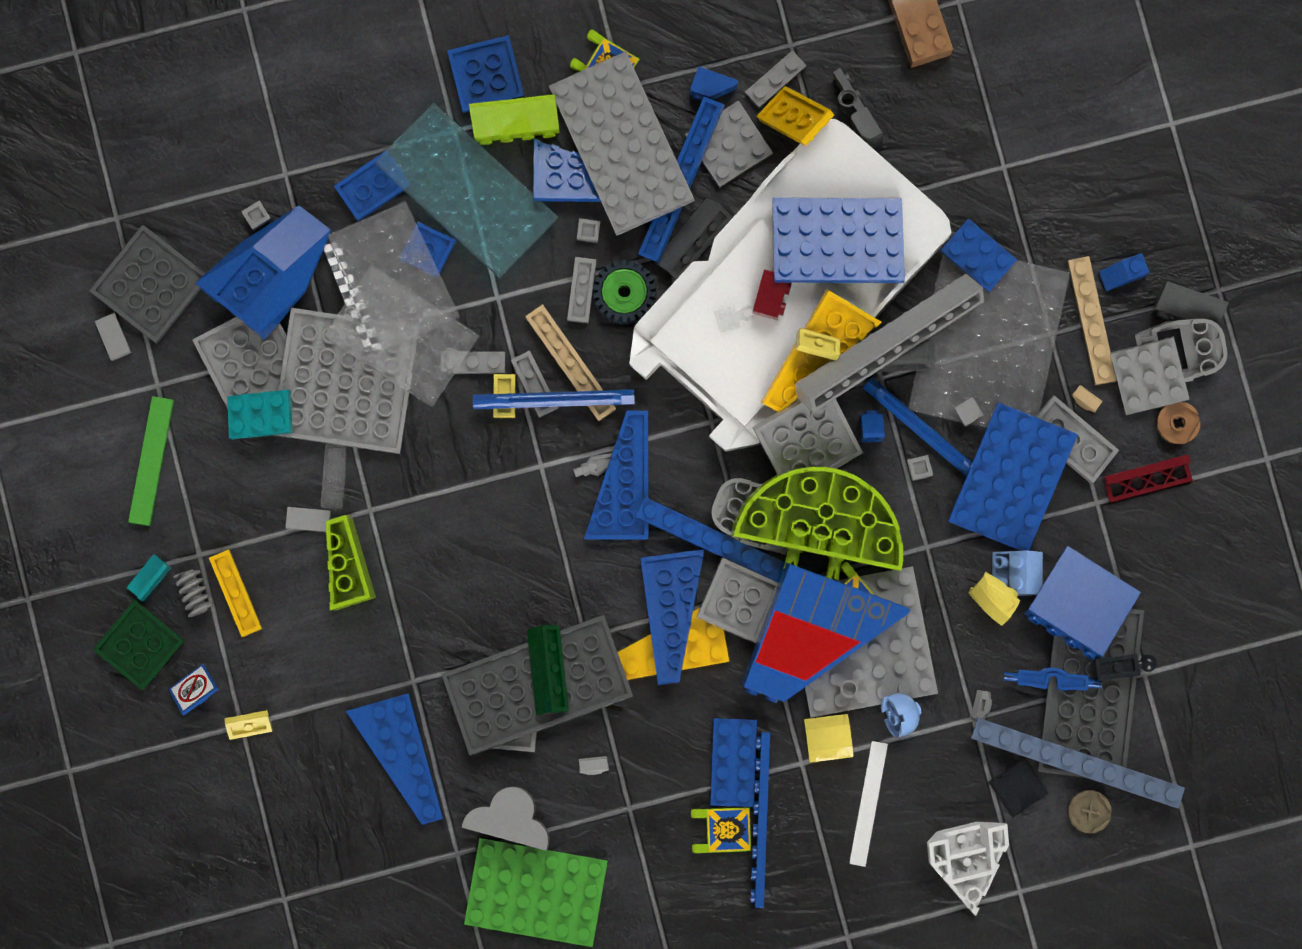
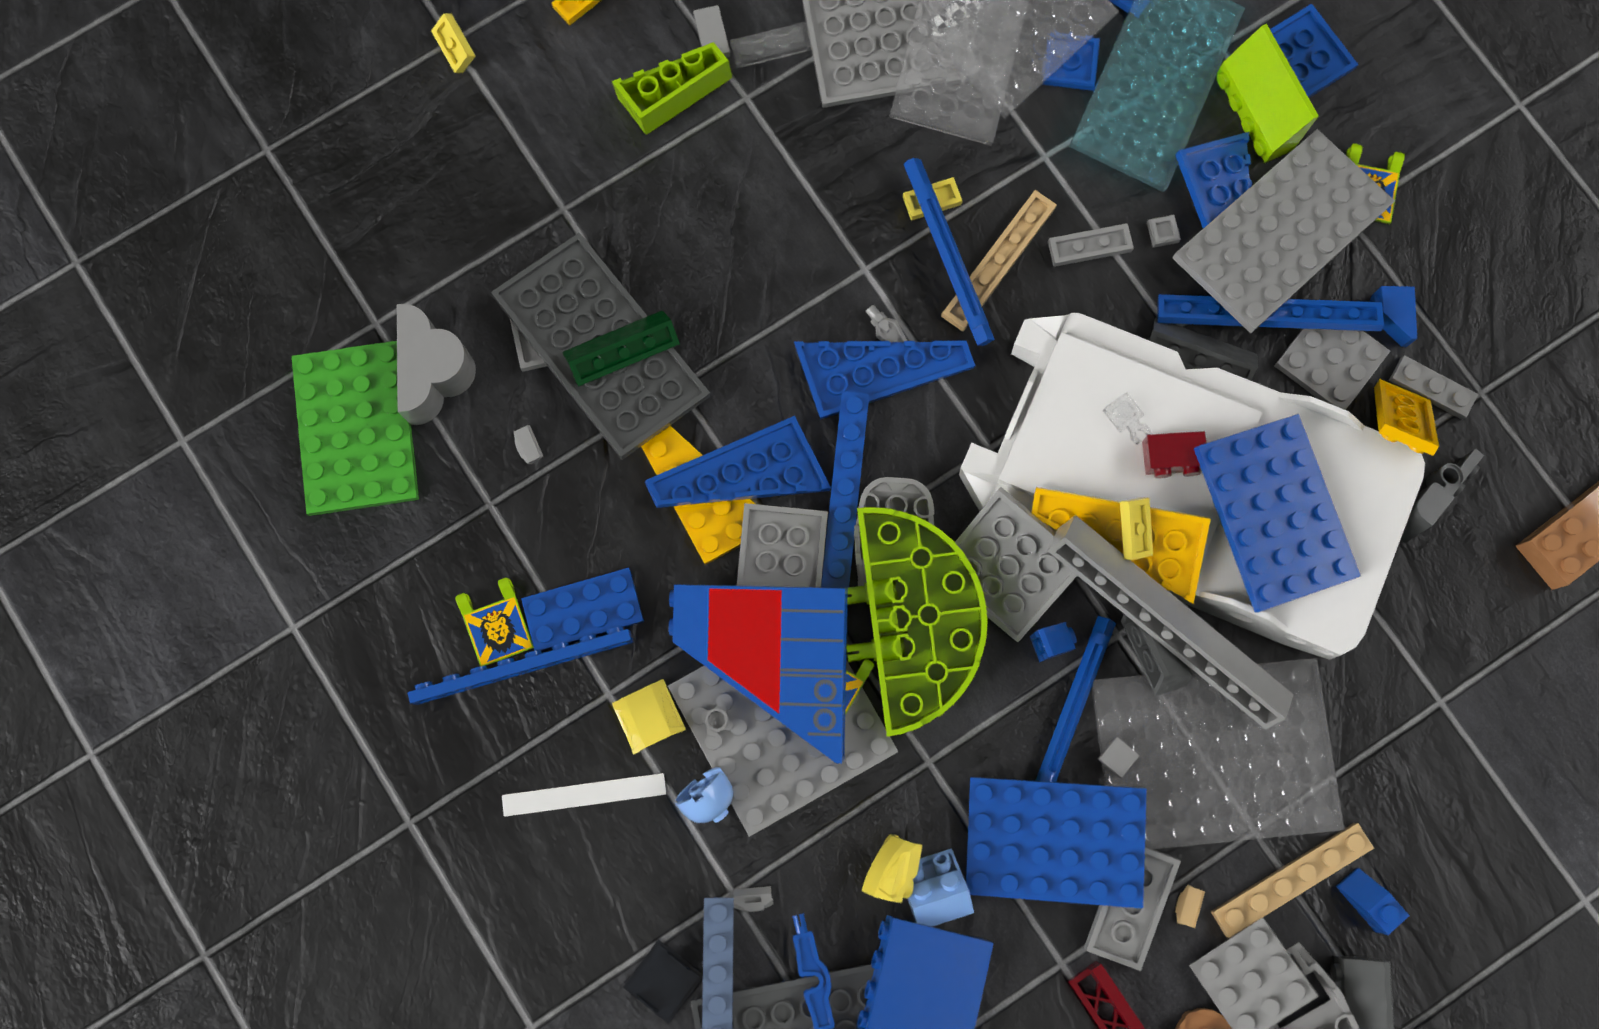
camera: 70 degrees right, 5 degrees down
blue wing [346,693,444,825] -> none
light grey plate [441,351,505,374] -> none
light grey plate [511,350,558,418] -> none
wheel [593,260,656,325] -> none
light grey tile [907,455,933,481] -> none
white wedge [927,822,1009,916] -> none
blue plate [940,218,1017,293] -> none

